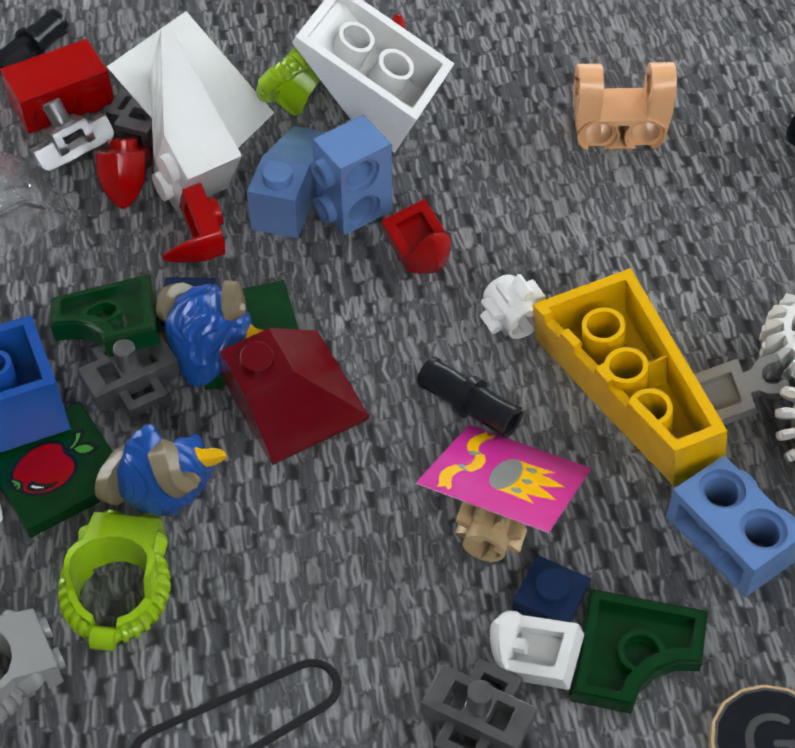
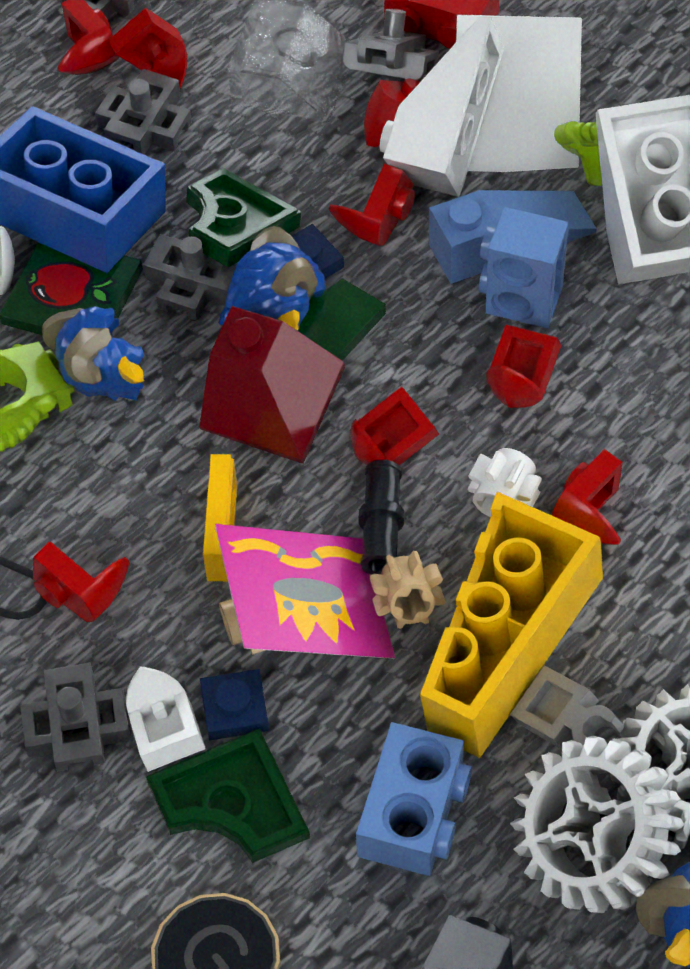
camera: 55 degrees right, 5 degrees up
none -> red plate [33,541,129,622]
none -> yellow tile [203,454,237,582]
none -> red plate [350,386,439,465]
none -> tan gear [369,551,445,629]
none -> red plate [552,449,623,545]

